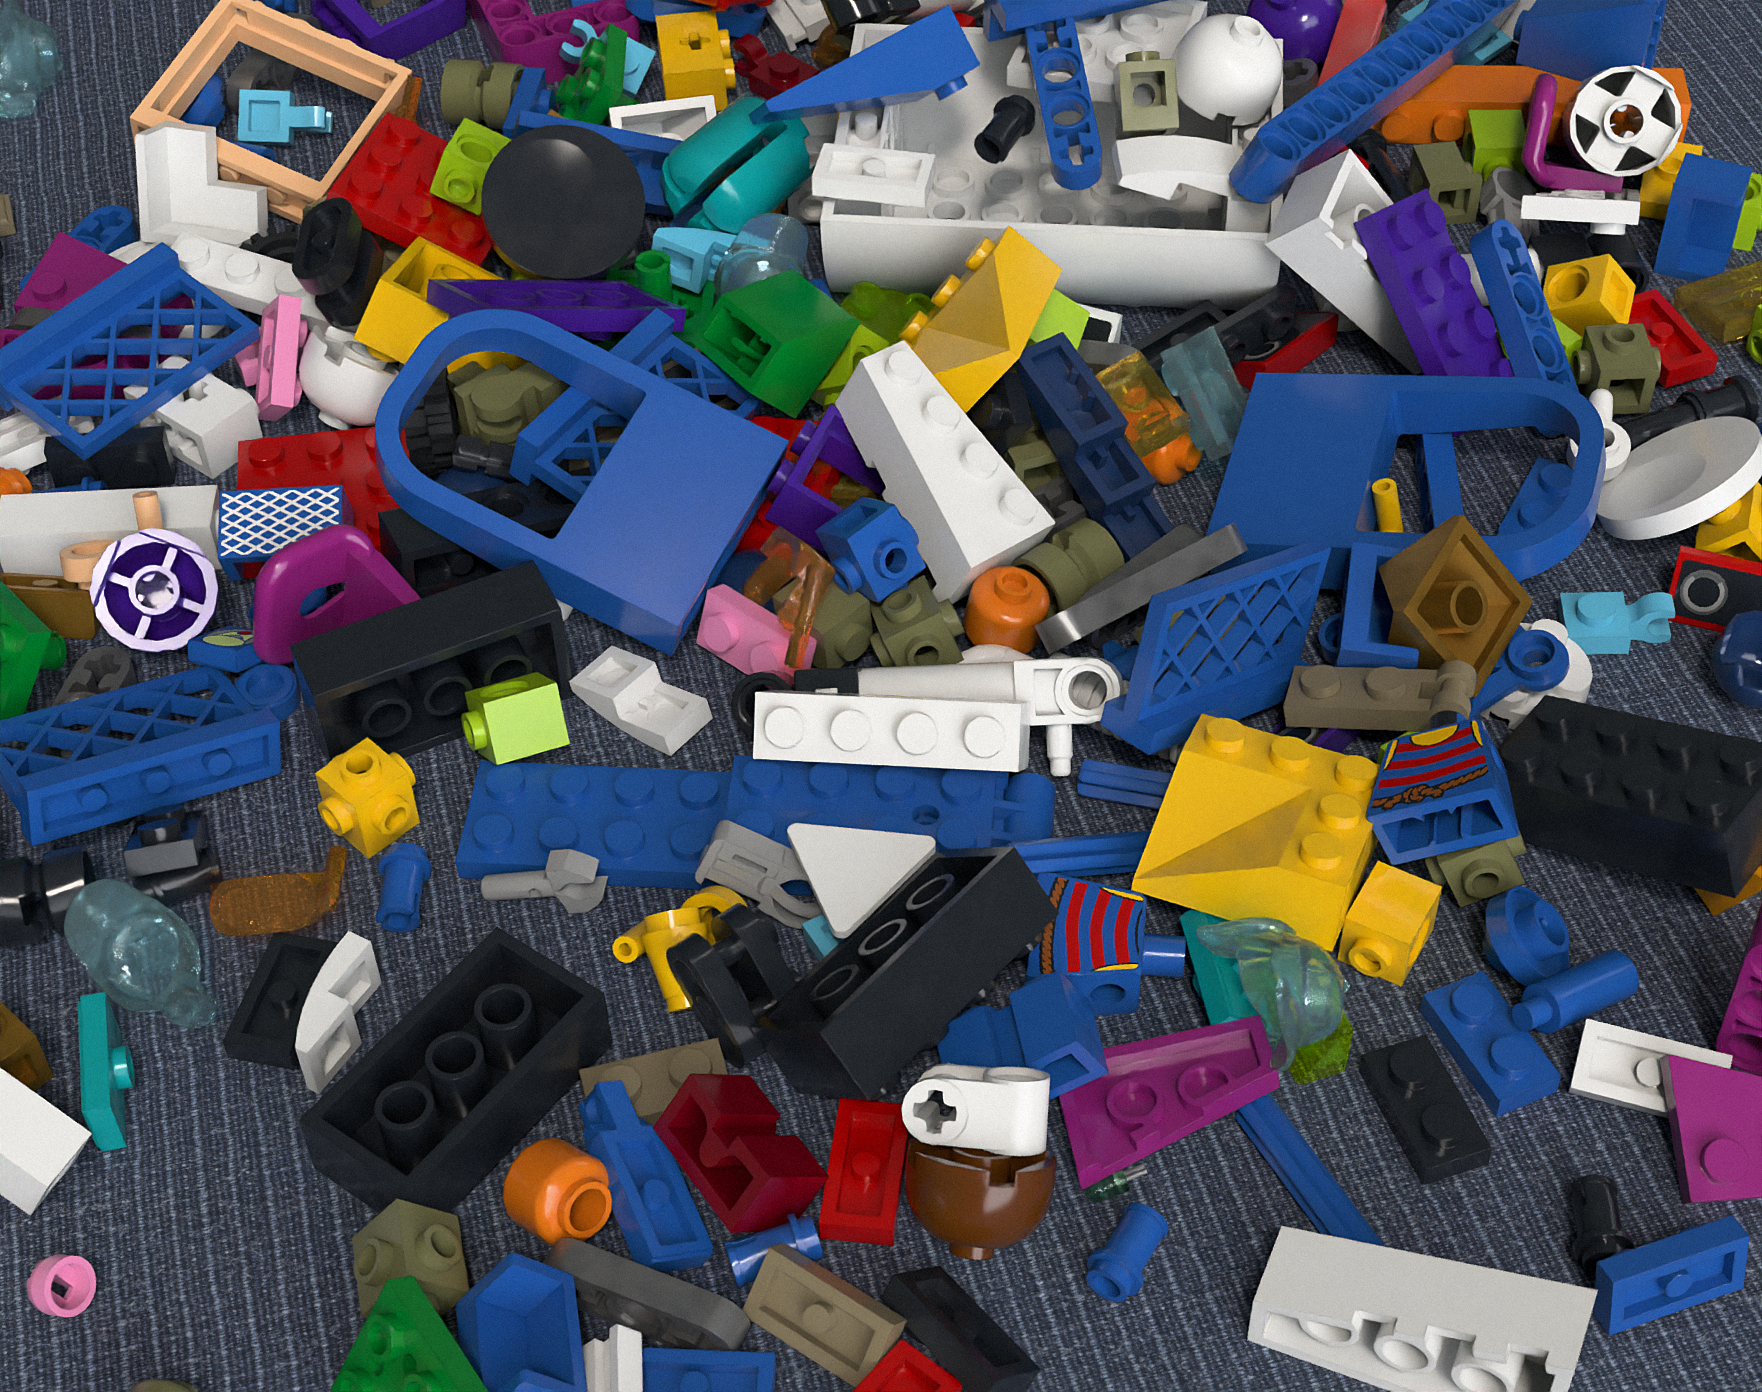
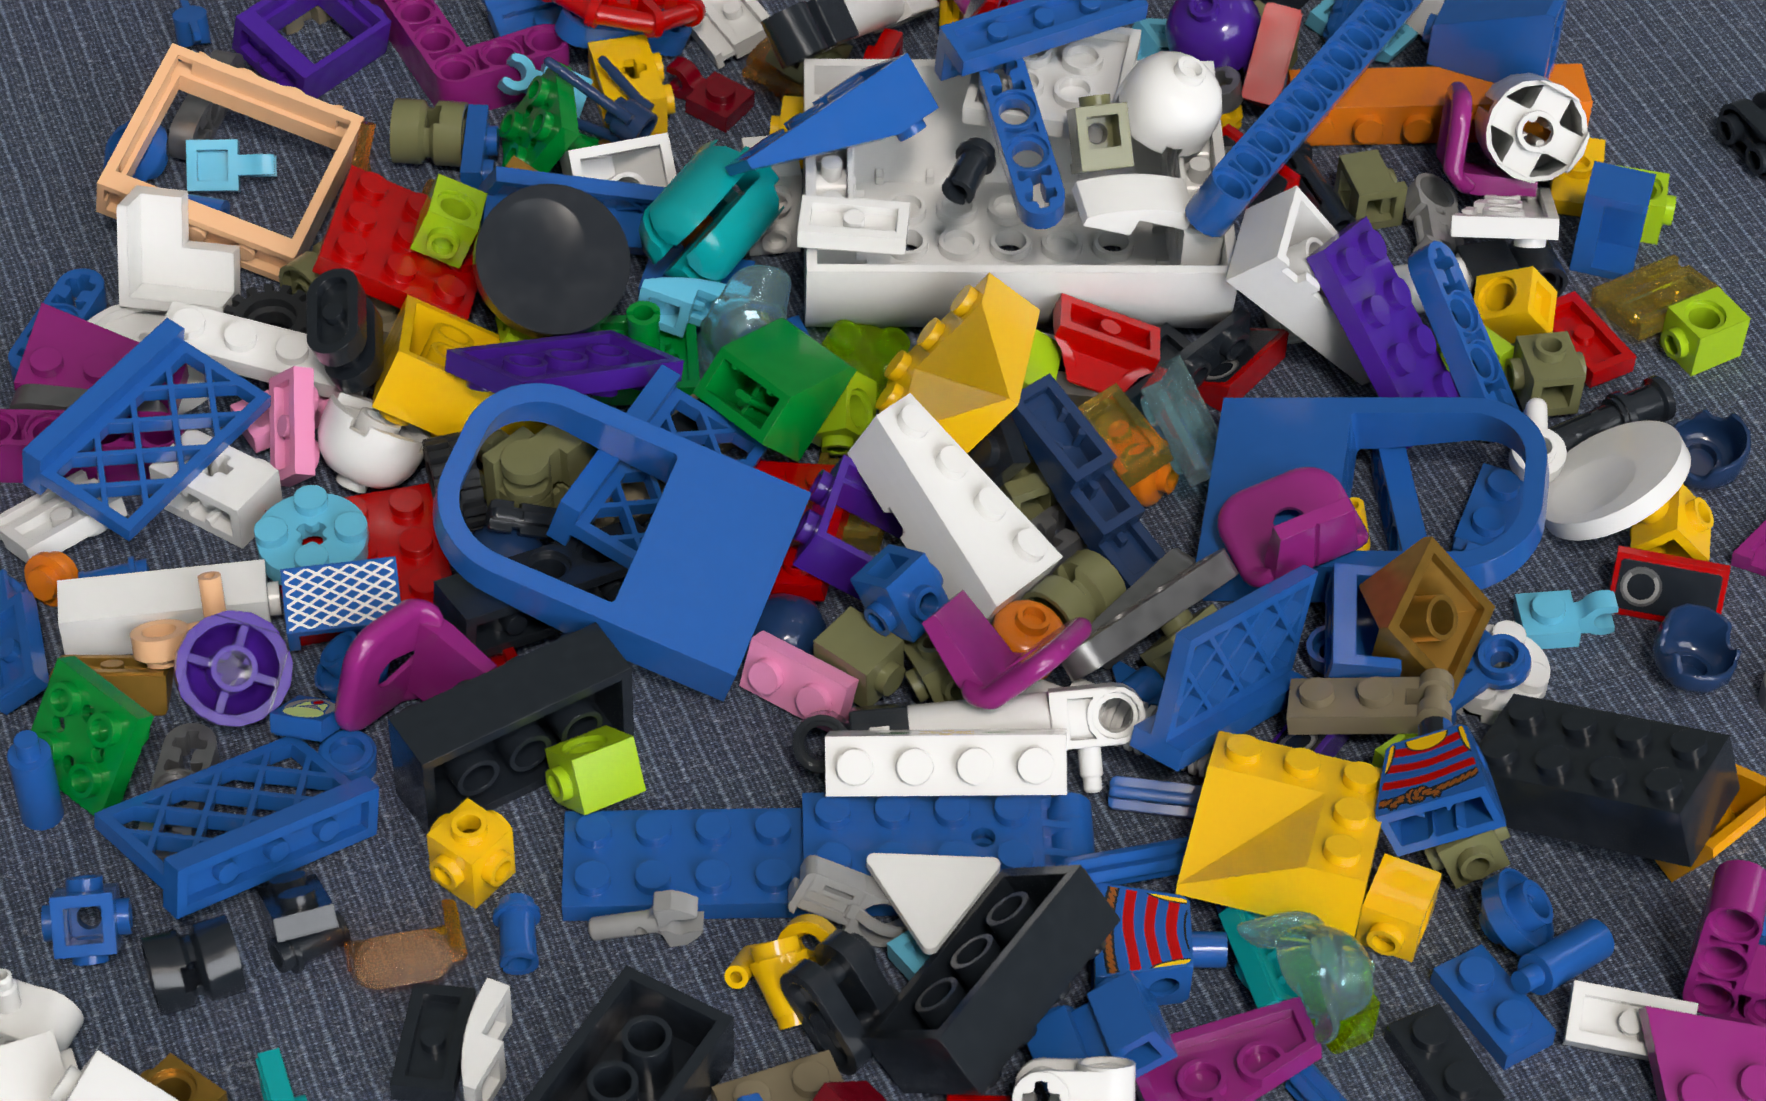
camera: 10 degrees left, 0 degrees up
black plate [44,426,176,490] -> none
clear light blue hair [64,878,218,1029] -> none
white slope [569,645,713,756] -> none
clear orange helmet [742,526,837,669] -> none
lime brick [1461,110,1526,185] -> none
none -> medium azure plate [254,485,369,585]
none -> dark blue plant [544,56,658,143]
none -> magenta piece [922,590,1092,710]
none -> red slope [1053,293,1160,399]
none -> magenta piece [1217,467,1369,587]

